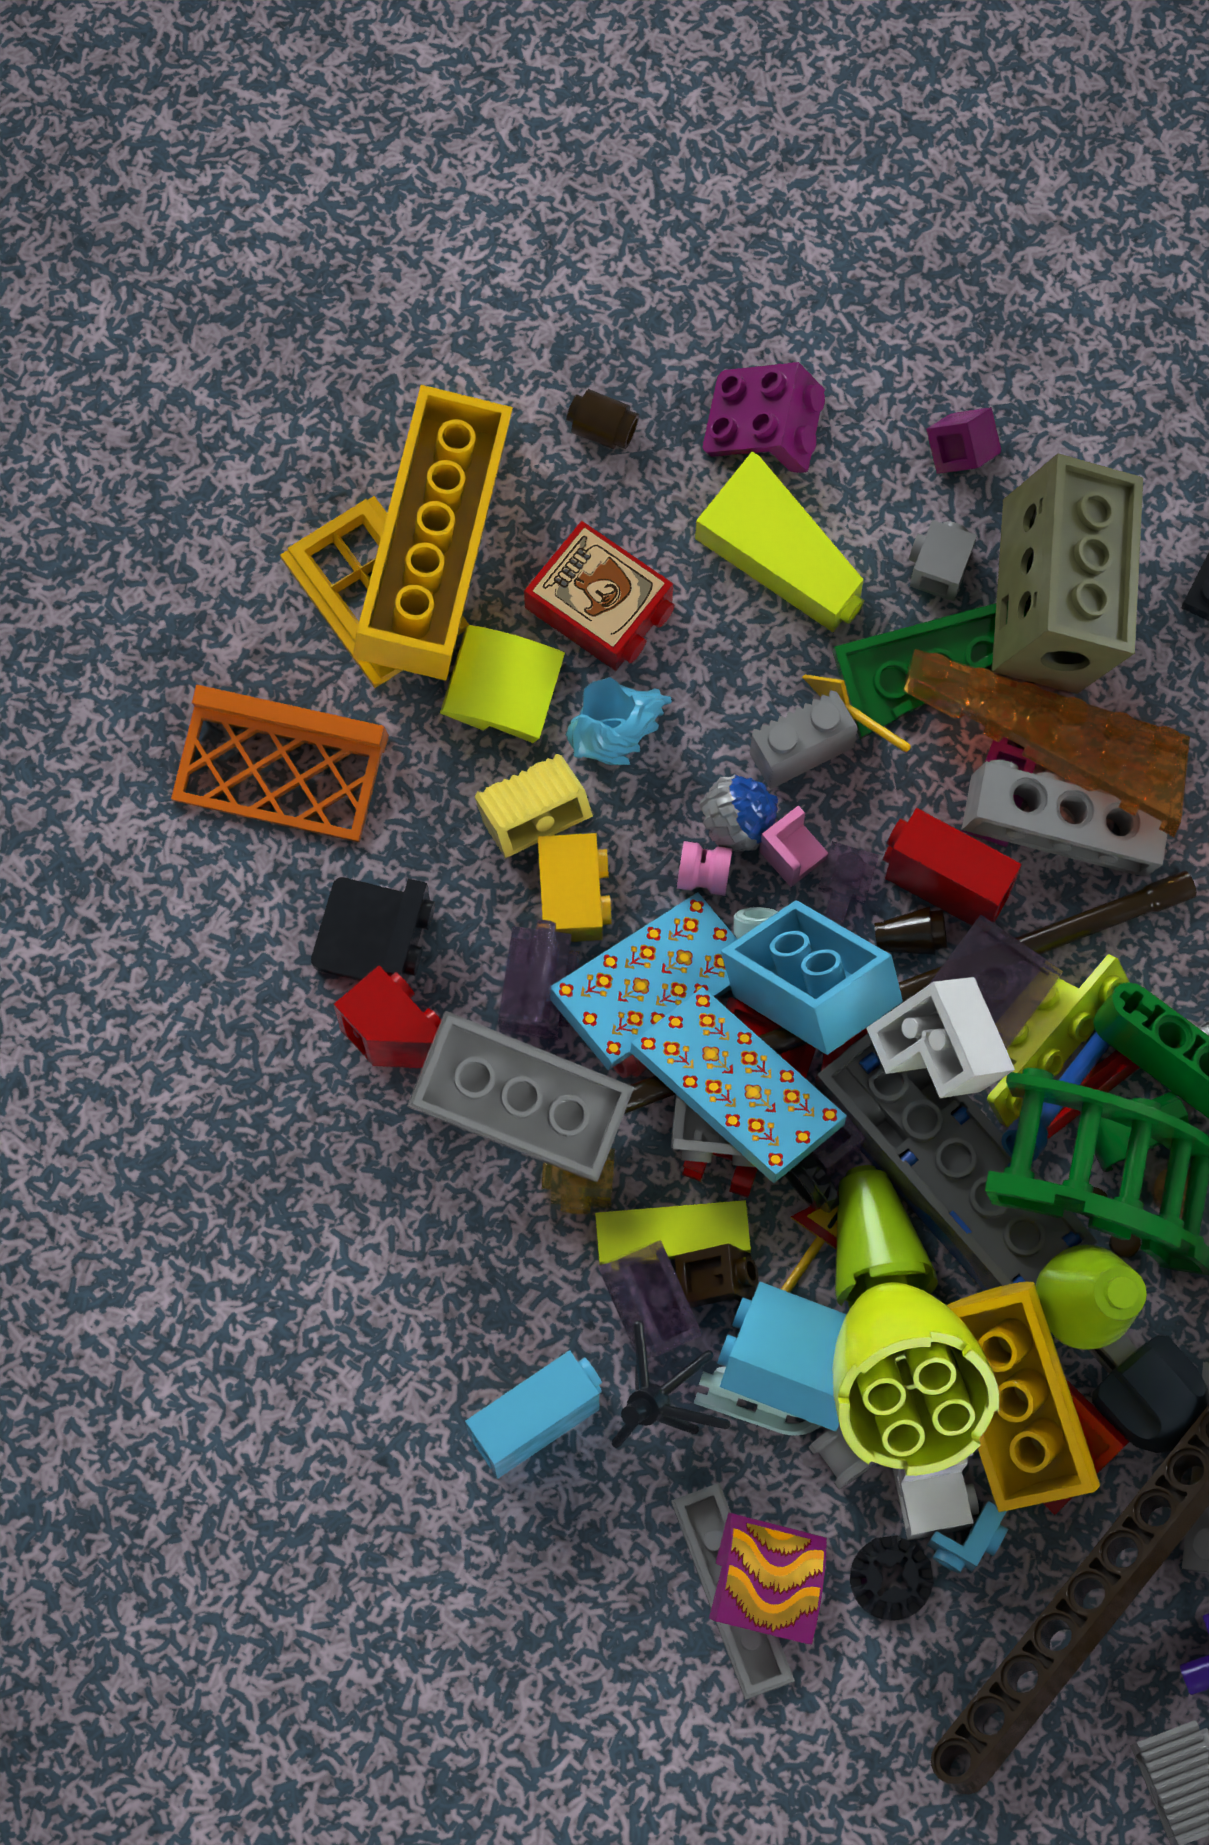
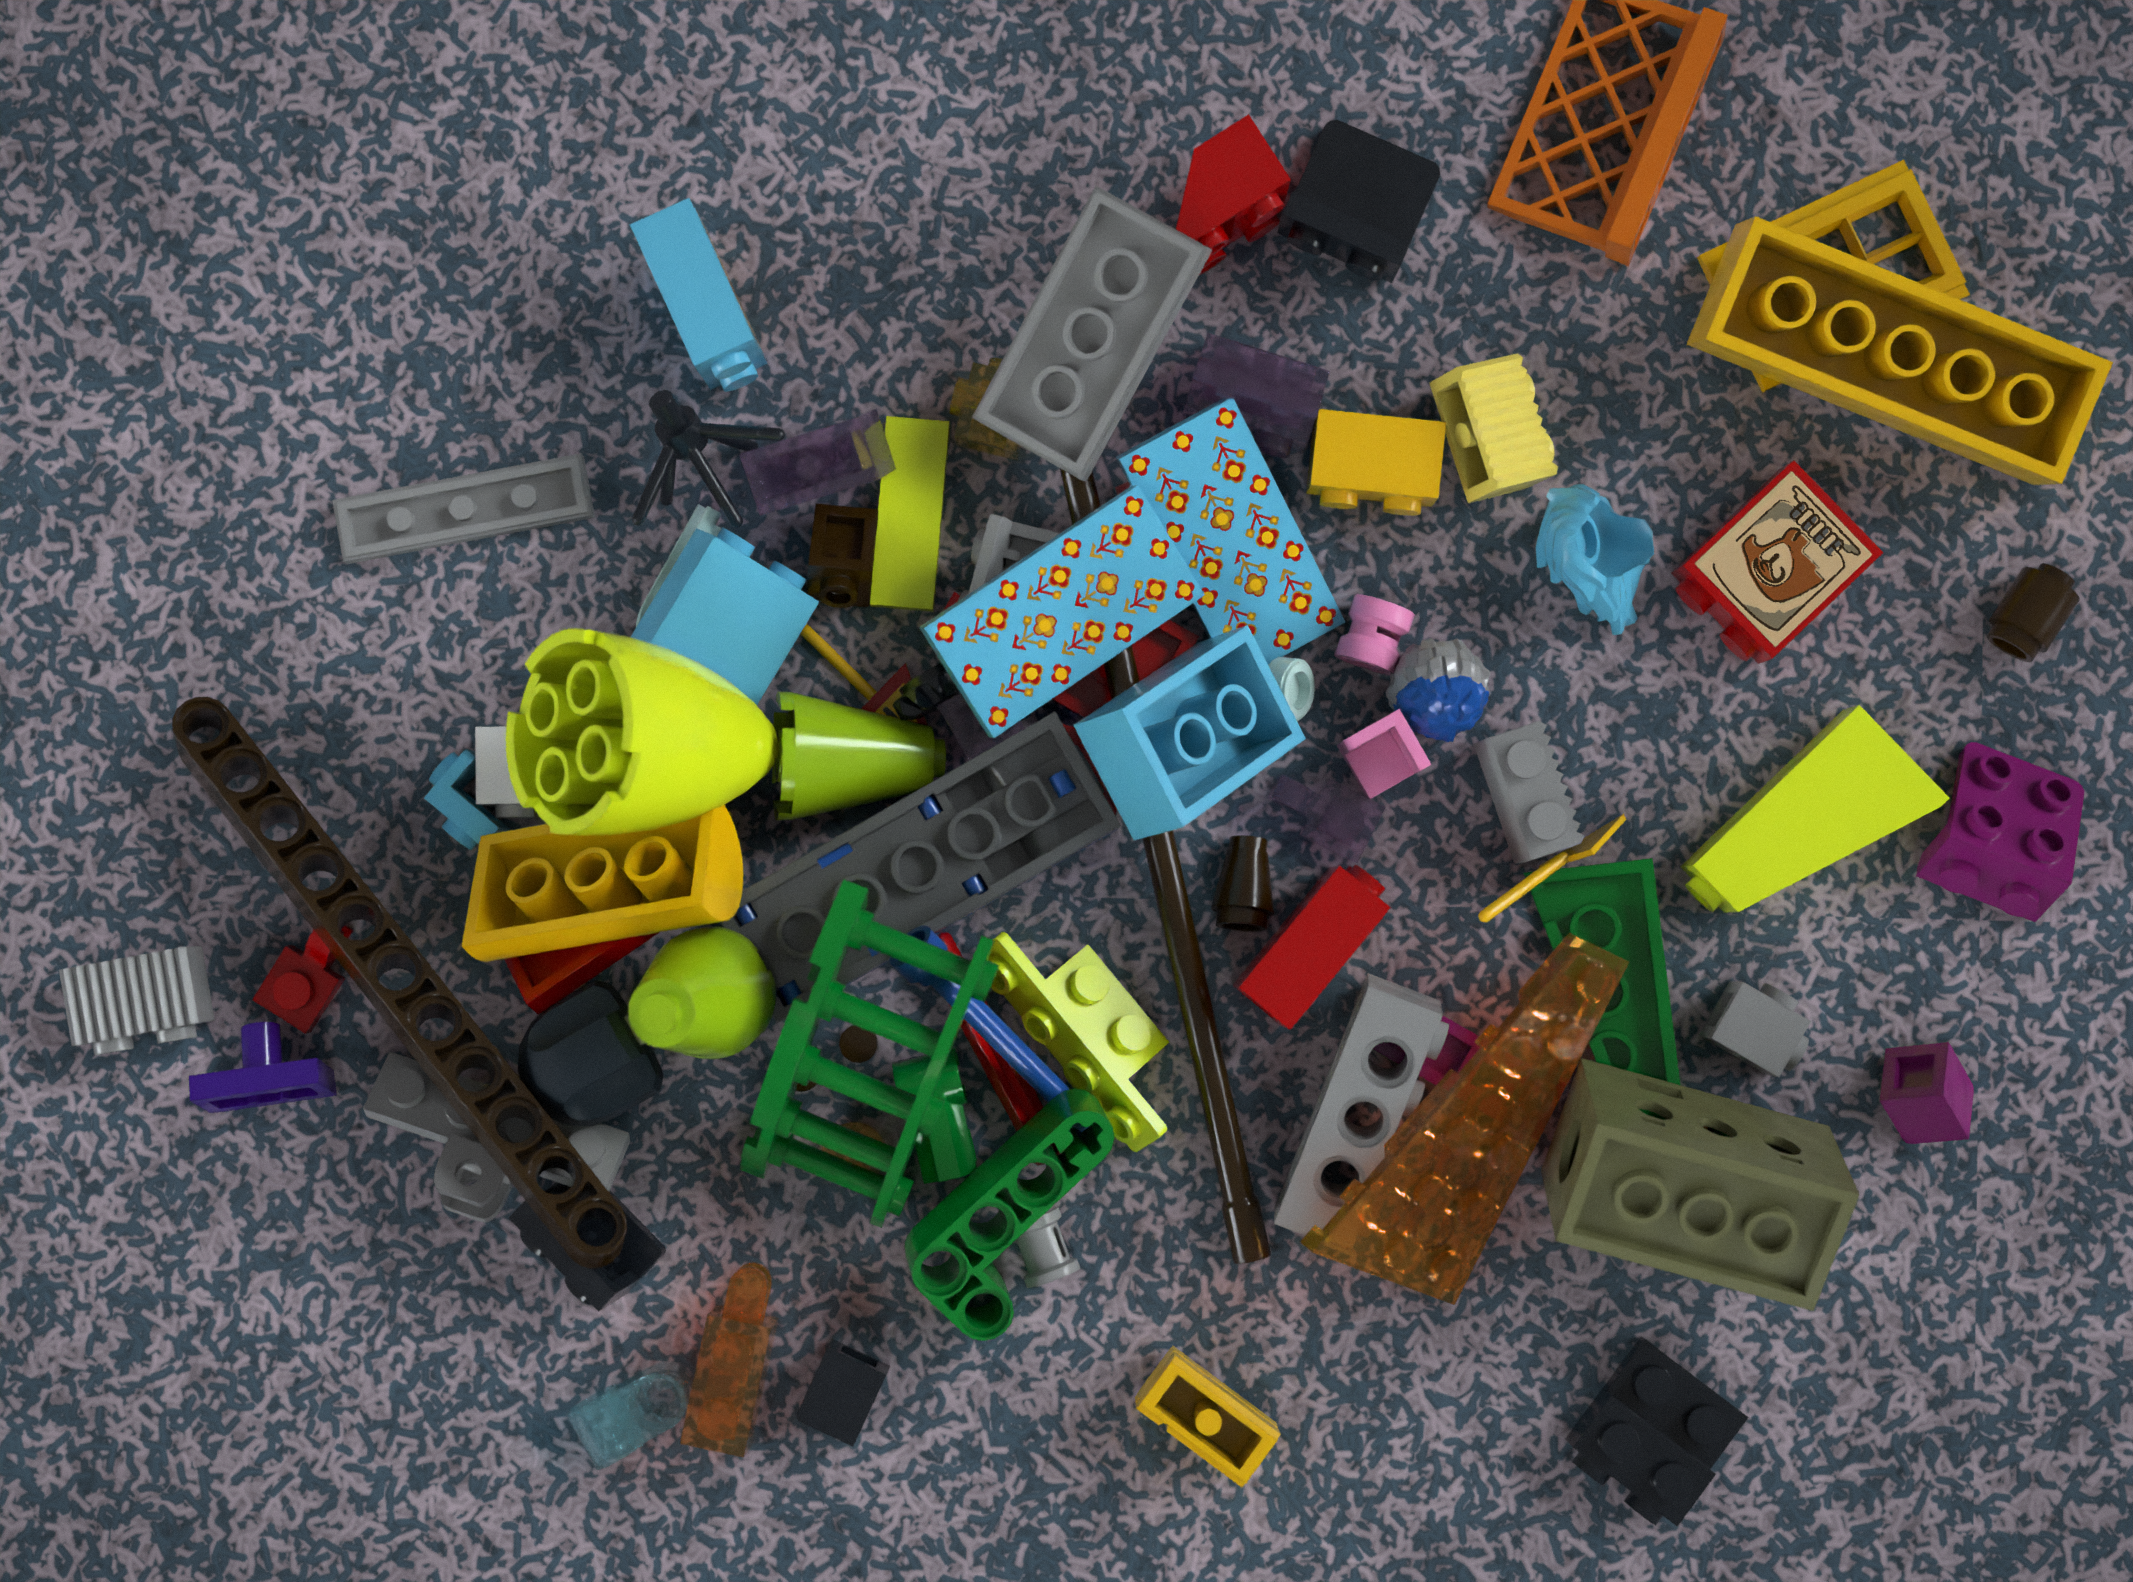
camera: 105 degrees right, 15 degrees up
neon yellow slope [440,625,565,743] -> none
slope [709,1512,827,1645] -> none
black gear [850,1535,934,1621] -> none
white brick [866,977,1015,1098] -> none
clear purple tile [929,915,1063,1050] -> none
none -> red plate [252,925,354,1034]

